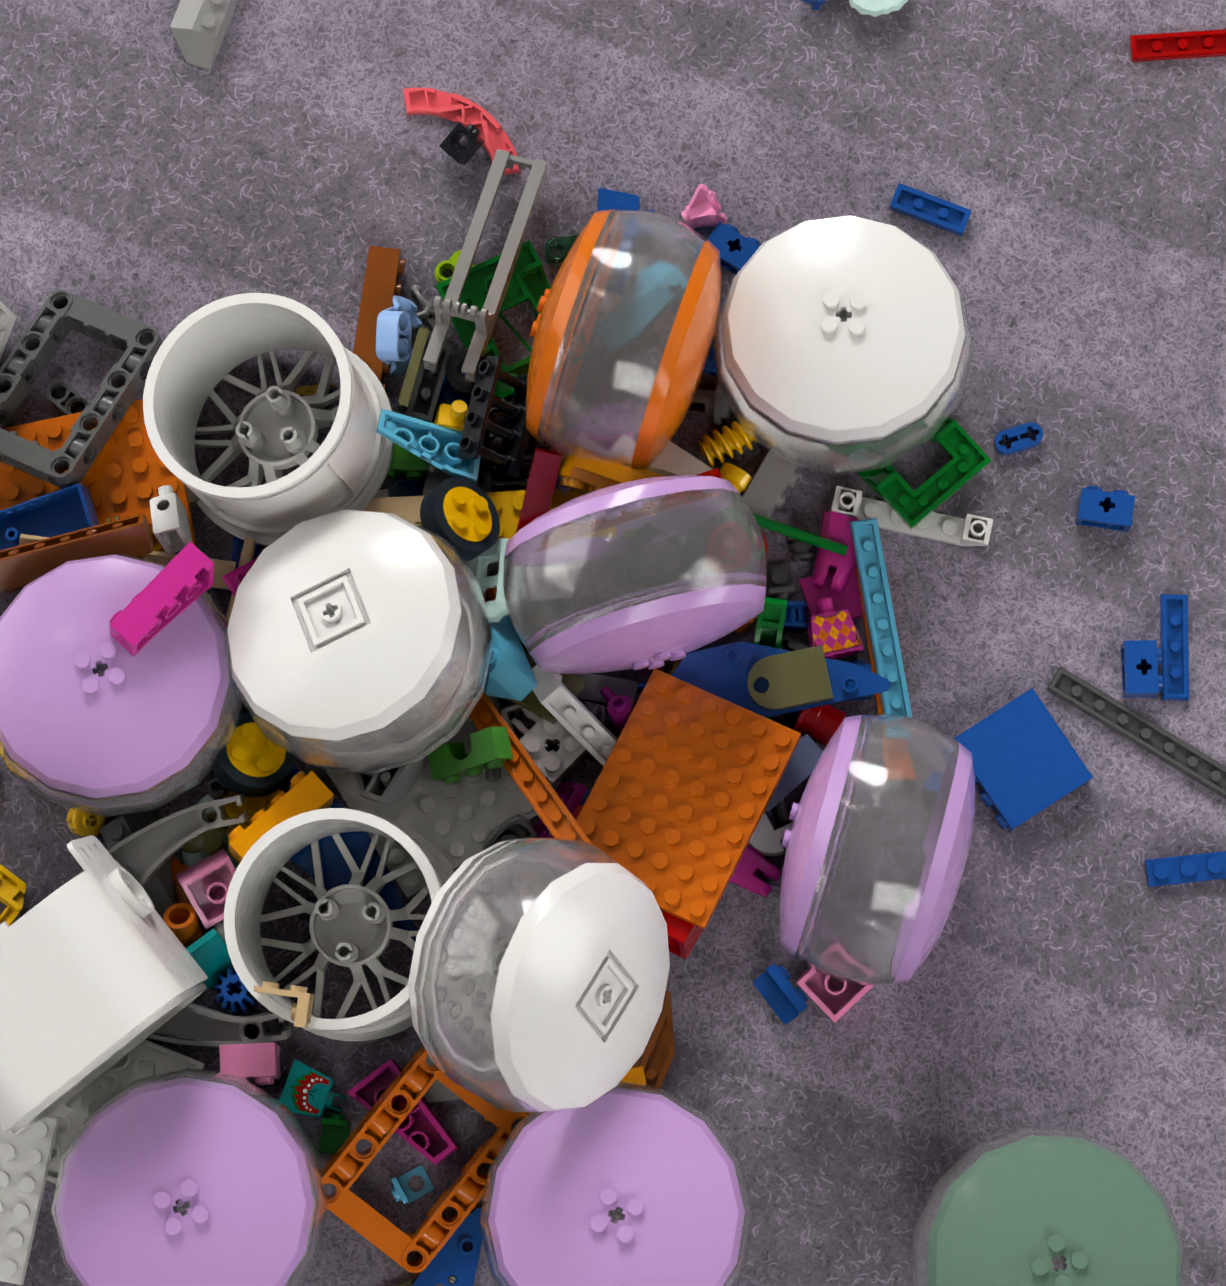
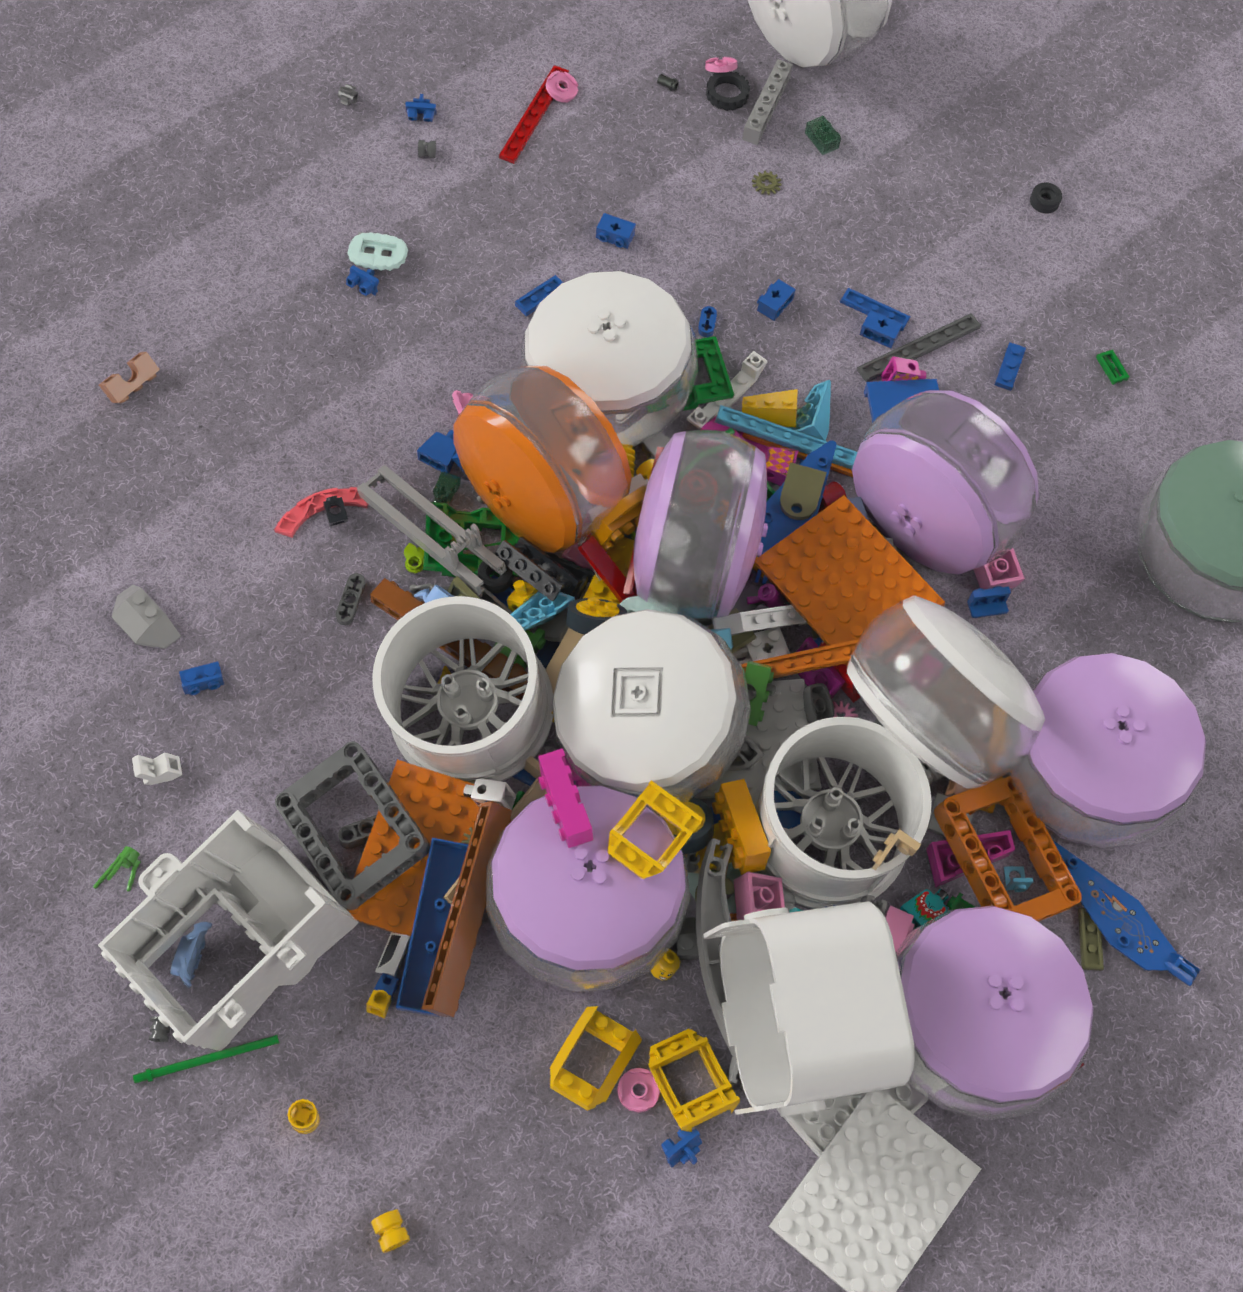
camera: 70 degrees left, 15 degrees down
none -> white brick [132,753,182,785]
none -> blue bracket [179,661,224,695]
none -> dark grey beam [336,573,366,625]
none -> blue brick [596,213,636,249]
none -> yellow wedge [608,780,703,879]
none -> yellow wedge [742,389,798,427]
none -> medium azure wedge [787,380,831,441]
none -> dark pink torso [881,357,927,381]

